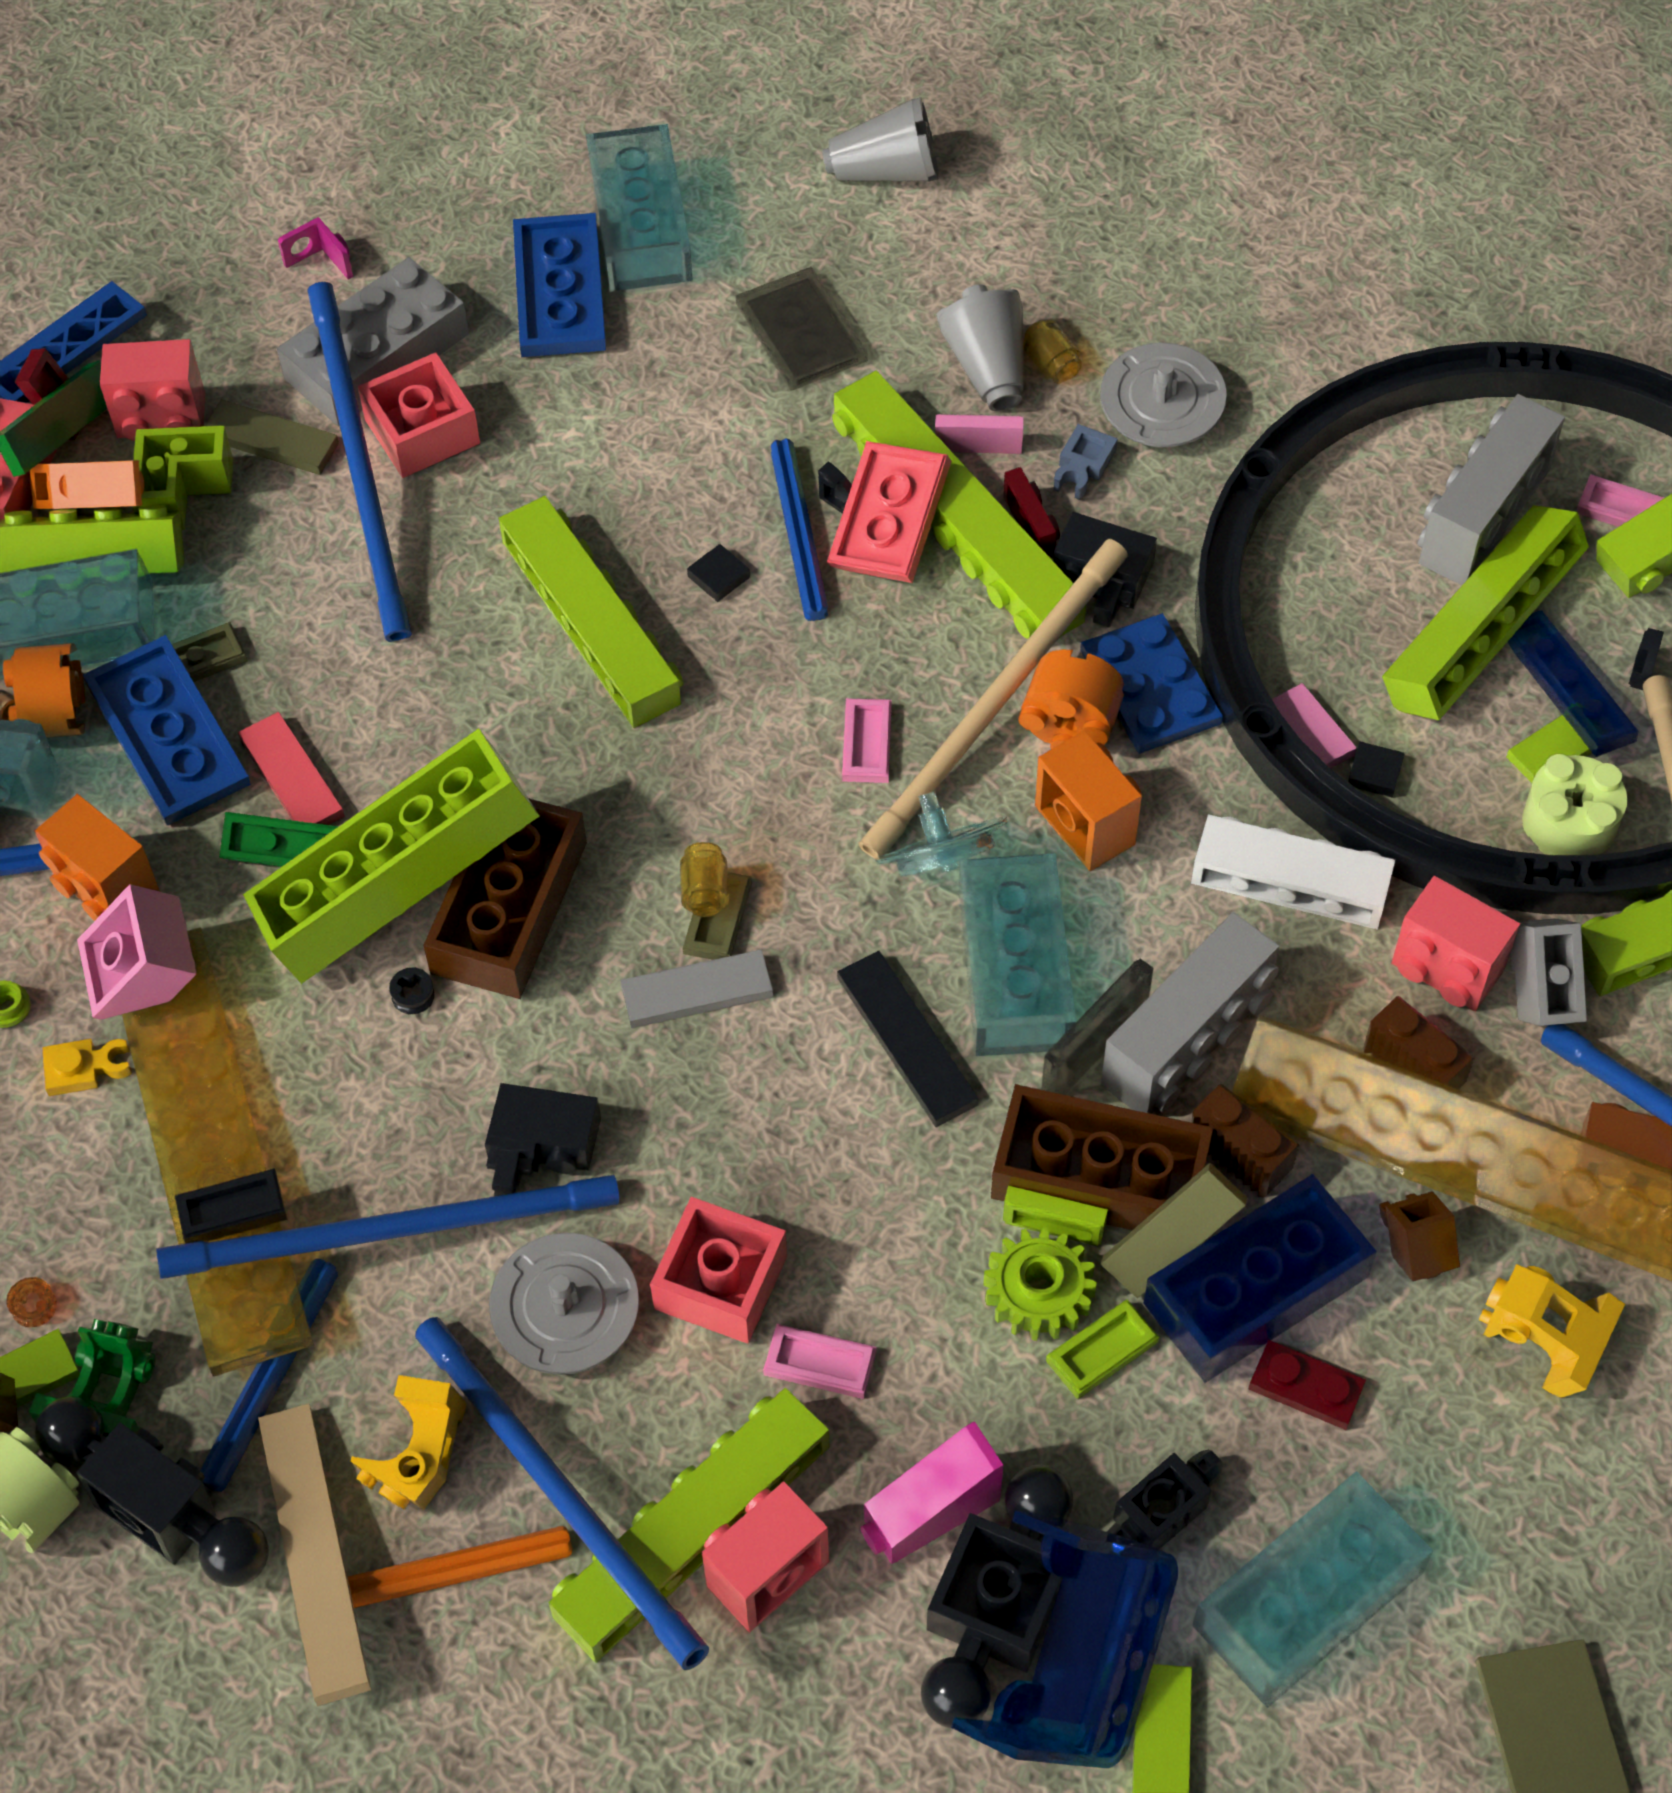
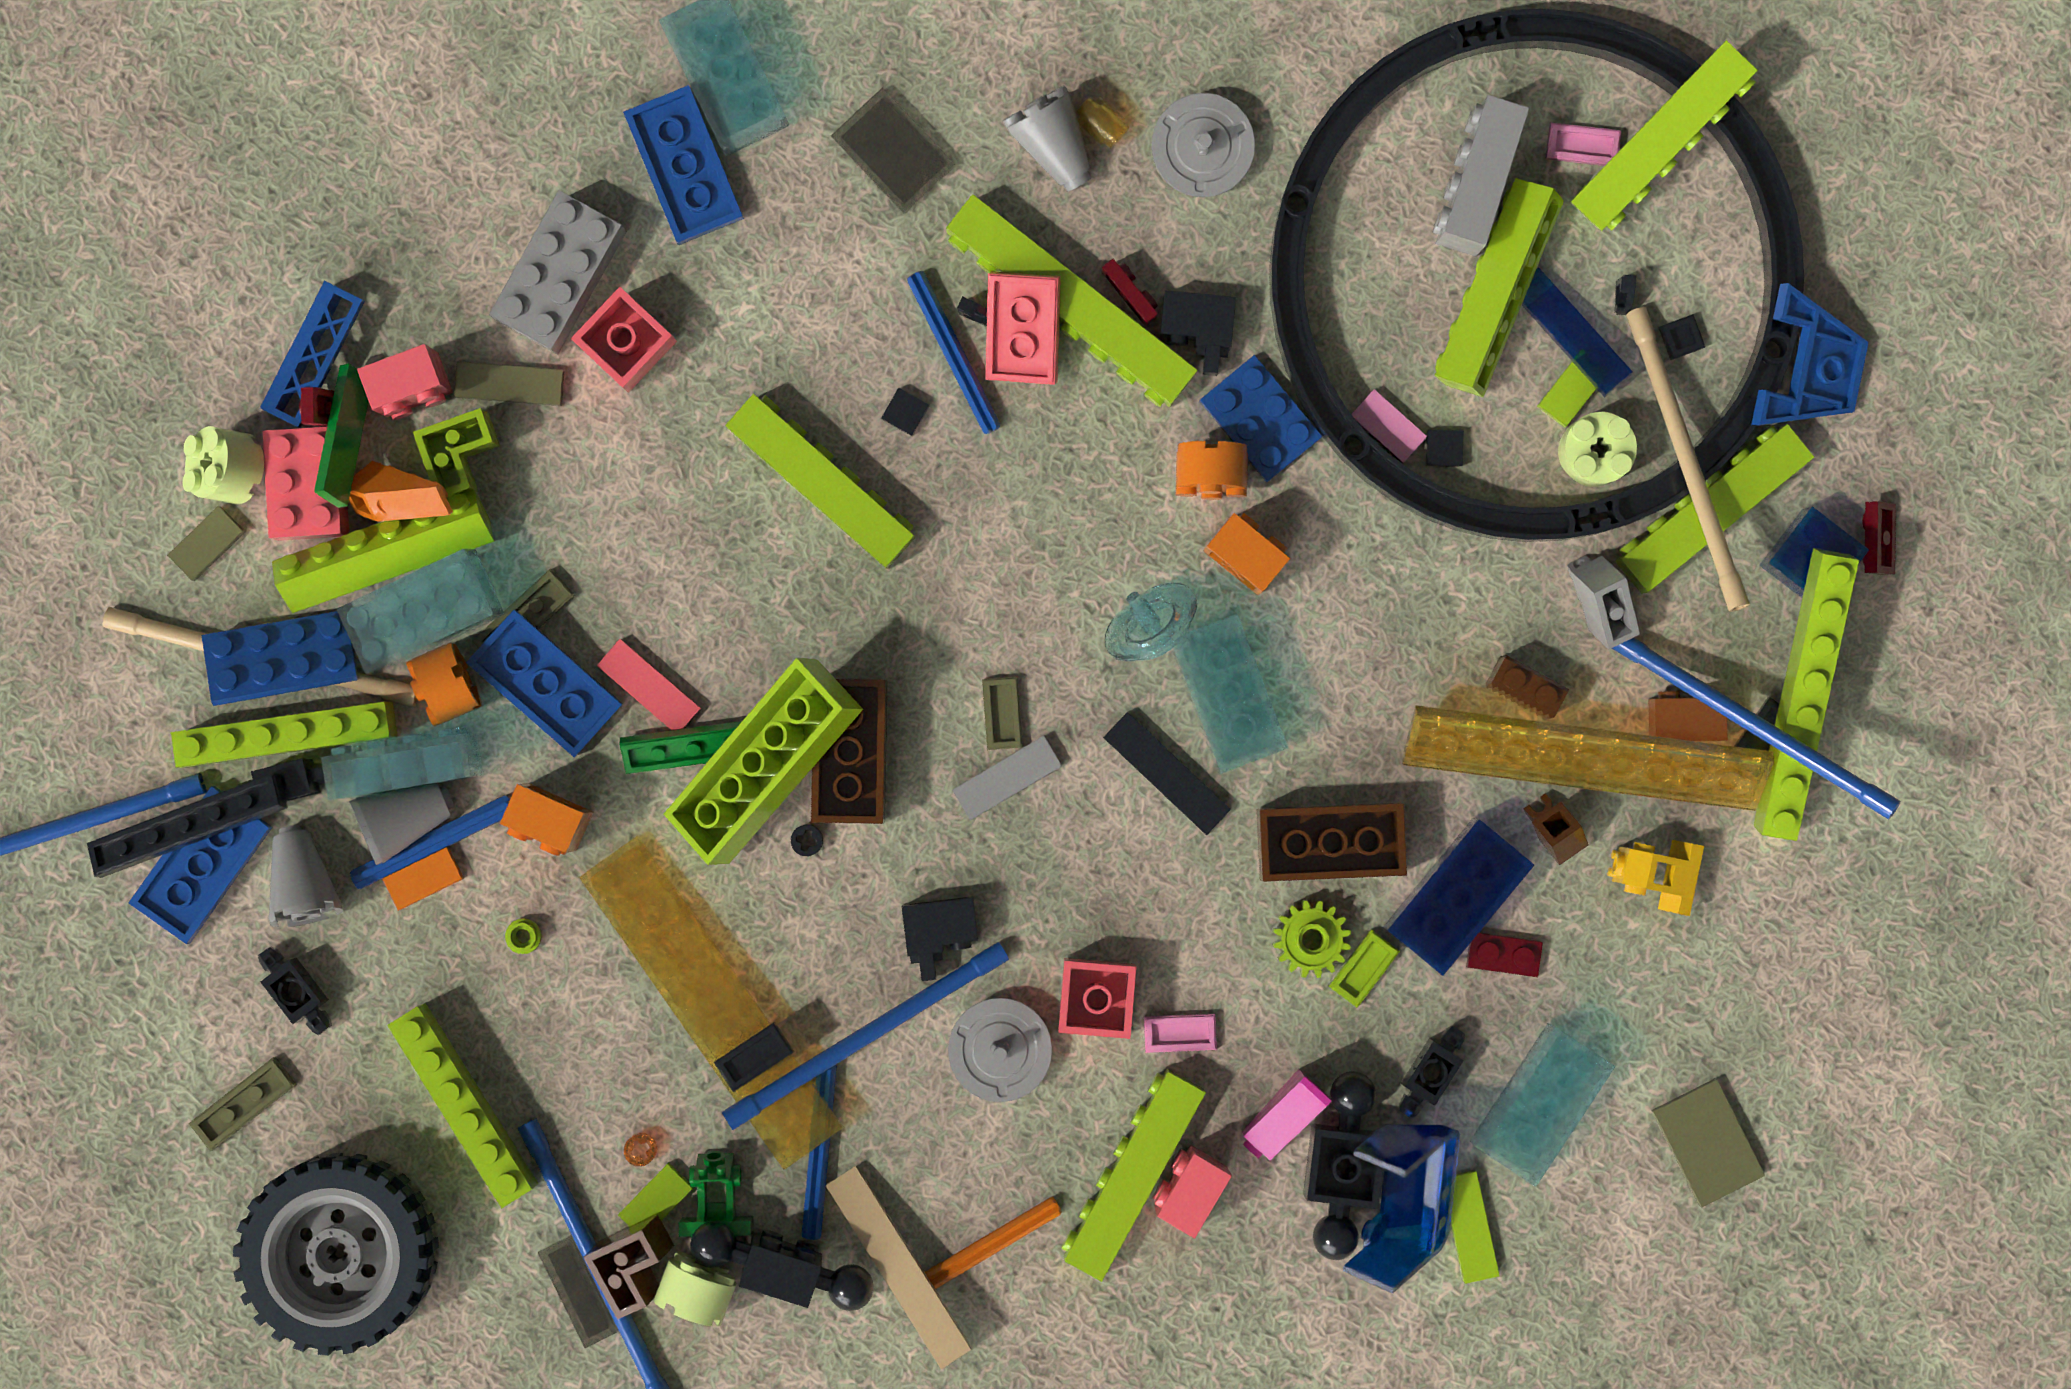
camera: 20 degrees left, 30 degrees up
yellow plate [42,1039,132,1096] -> none
bright pink slope [77,884,196,1020] -> none
dark pink bracket [278,217,353,280] -> none
blue piece [307,282,412,642] -> none
yellow tile [350,1375,467,1510] -> none
blue piece [415,1317,709,1670] -> none
clear yellow brick [680,842,729,917] -> none
bright pink tile [842,698,892,783] -> none
tan piece [859,539,1128,861] -> none
bright pink tile [935,414,1023,454] -> none
lime tile [1003,1186,1108,1246] -> none
clear smoke tile [1041,958,1154,1096] -> none
sand blue plate [1054,424,1118,500] -> none
light grey brick [1101,912,1280,1114] -> none
olive tile [1101,1163,1247,1299] -> none
white brick [1191,814,1395,930] -> none
reddish brown brick [1191,1084,1300,1197] -> none
coral brick [1391,875,1520,1012] -> none

